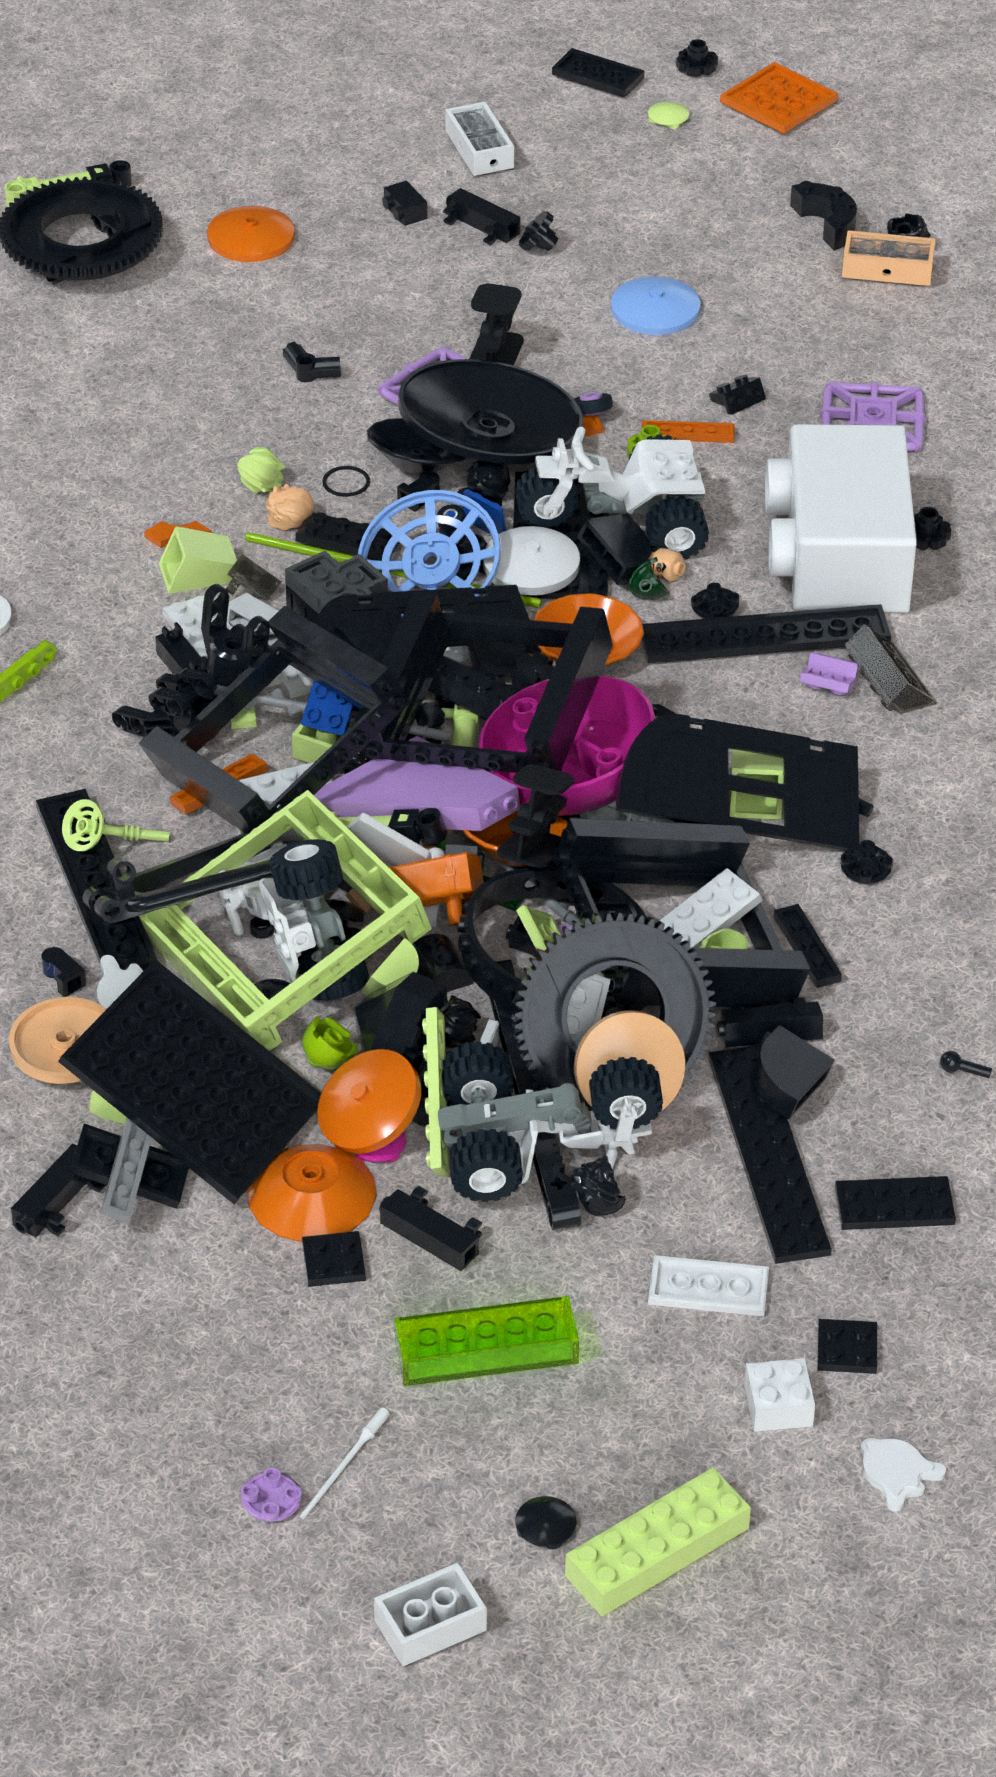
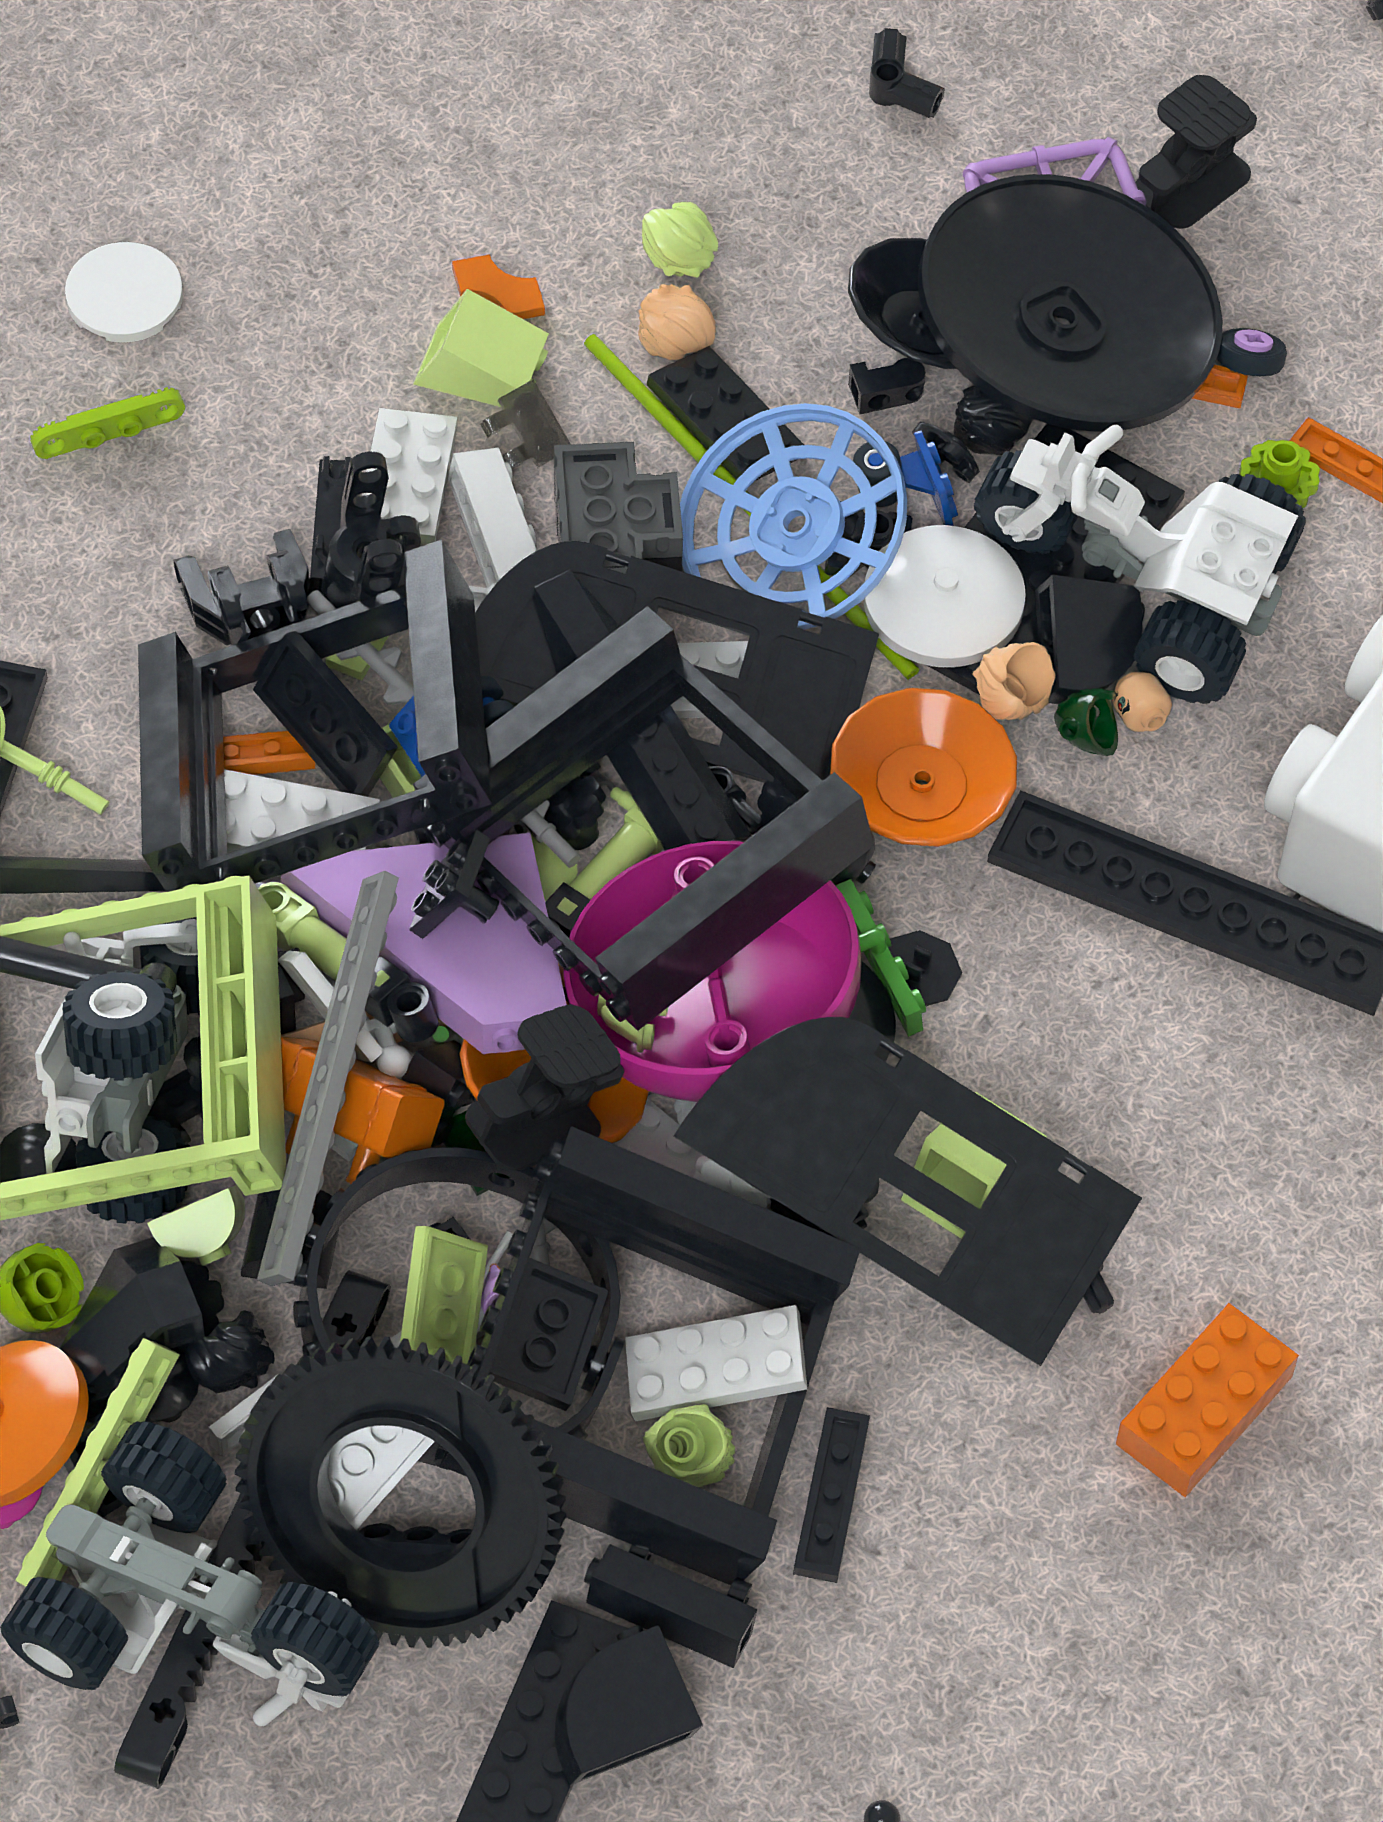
camera: 30 degrees right, 15 degrees up
black piece [322,466,370,497] -> none
black hair [569,1155,626,1216] -> none
light nougat dish [574,1010,685,1110] -> none
black dish [691,583,740,618] -> none
lavender bracket [800,652,859,695] -> none
black dish [840,840,893,884] -> none
clear smoke slope [845,624,937,714] -> none
none -> black plate [253,630,398,797]
none -> light grey plate [257,871,399,1286]
none -> black plate [409,829,499,939]
none -> light nougat hair [972,642,1056,720]
none -> orange brick [1116,1303,1299,1497]

